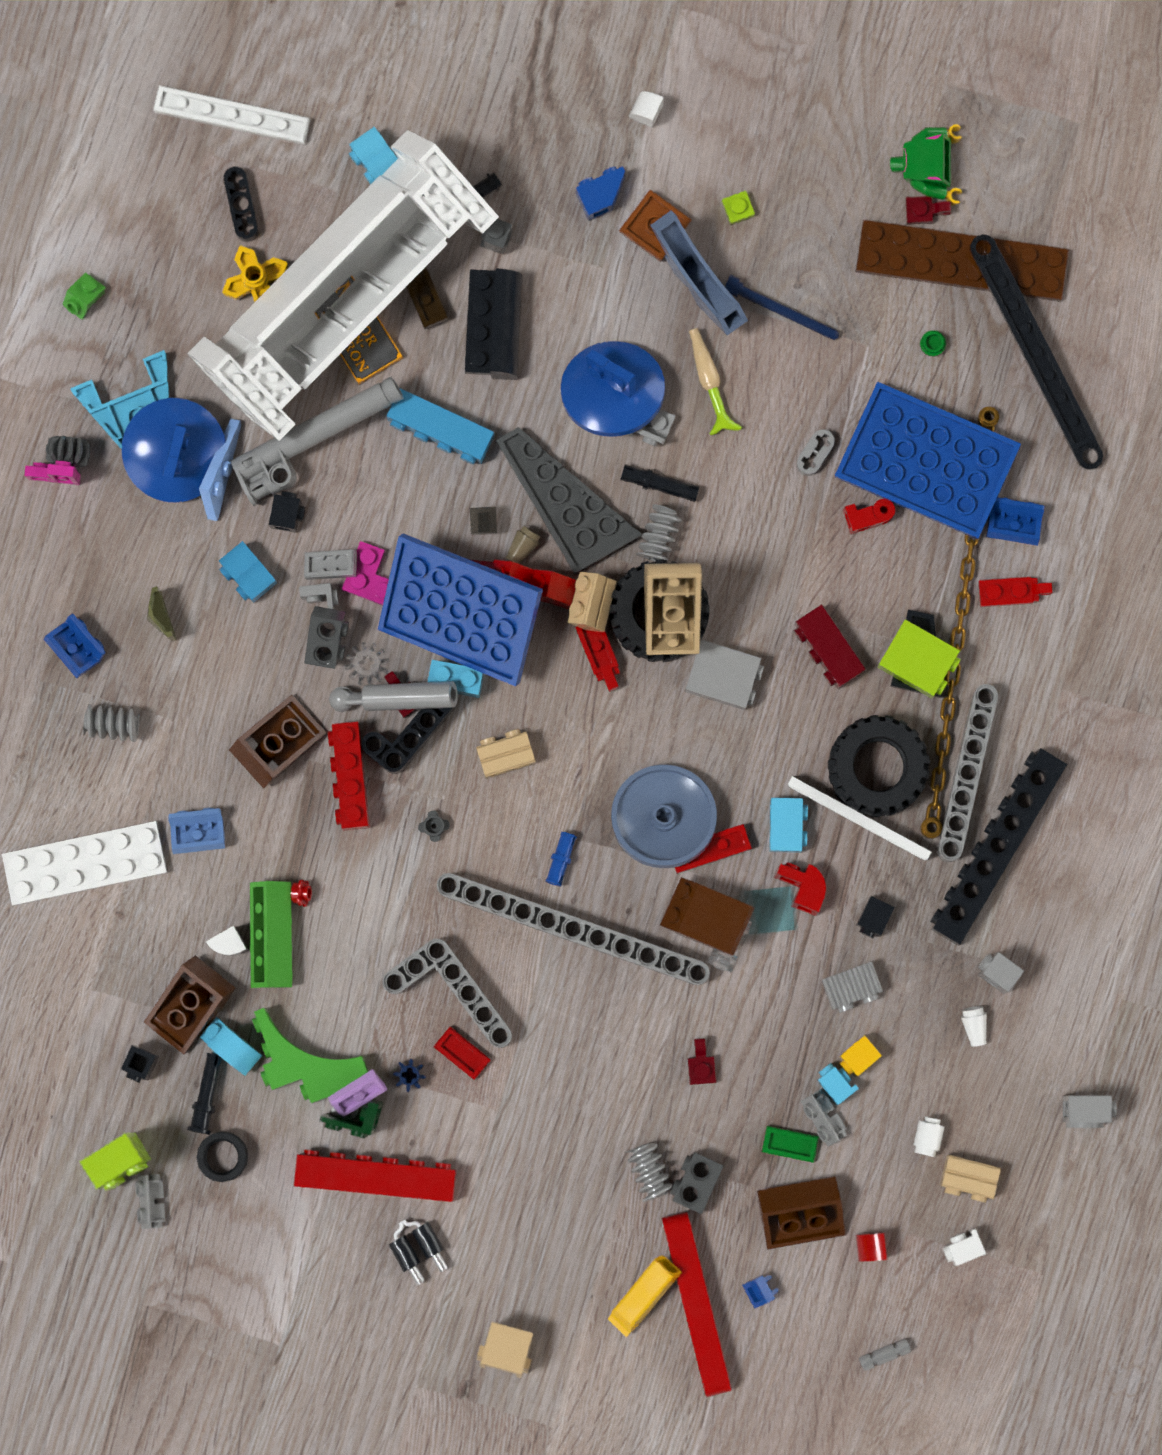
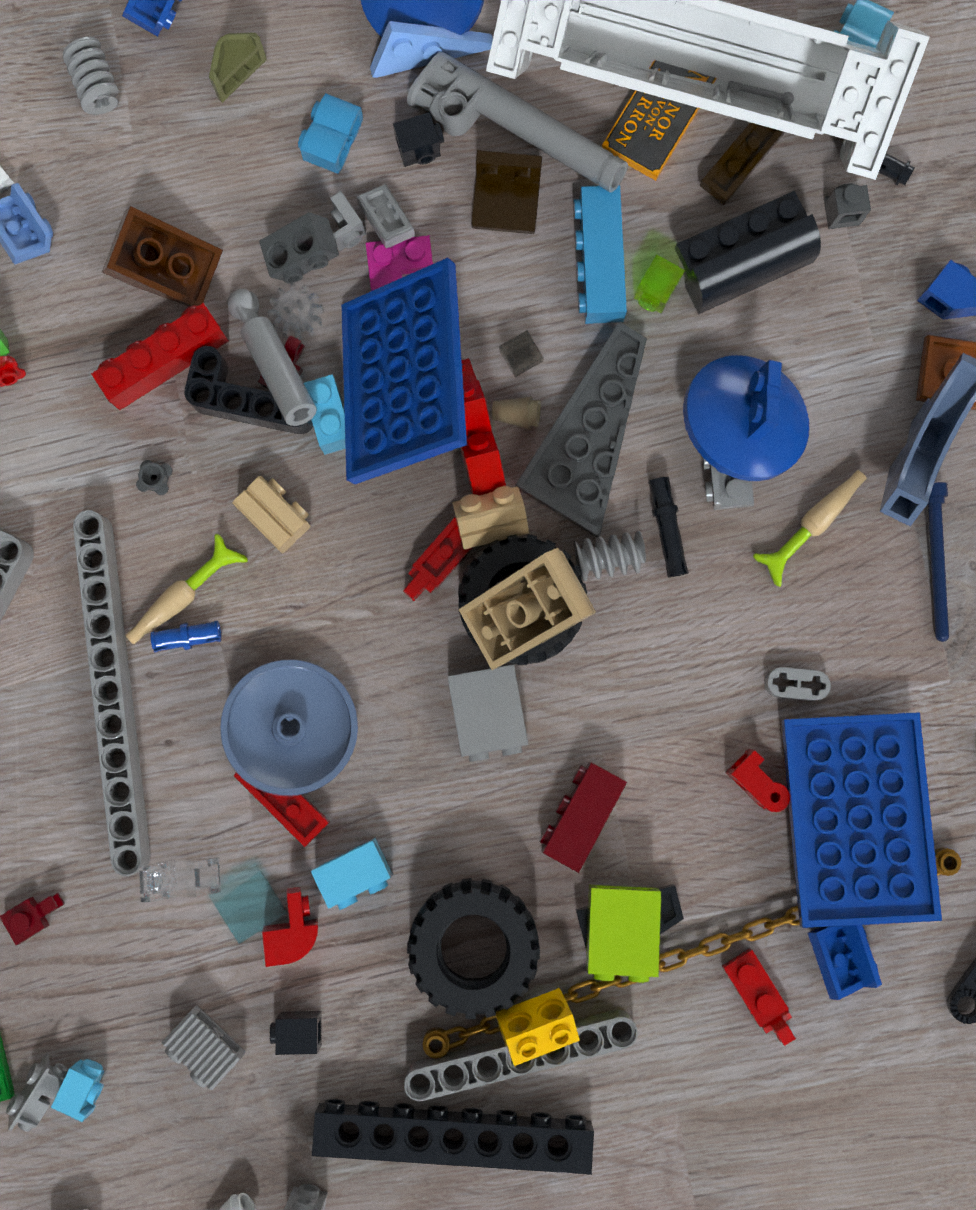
camera: 60 degrees right, 0 degrees up
reddish brown slope [660,877,755,956] -> none
white tile [788,776,931,861] -> none
yellow brick [839,1035,882,1076] -> none
none -> tan piece [125,534,248,644]
none -> dark brown bracket [471,150,542,234]
none -> yellow brick [496,988,580,1066]
none -> clear neon green brick [634,254,685,314]
none -> light grey hinge [727,81,794,105]

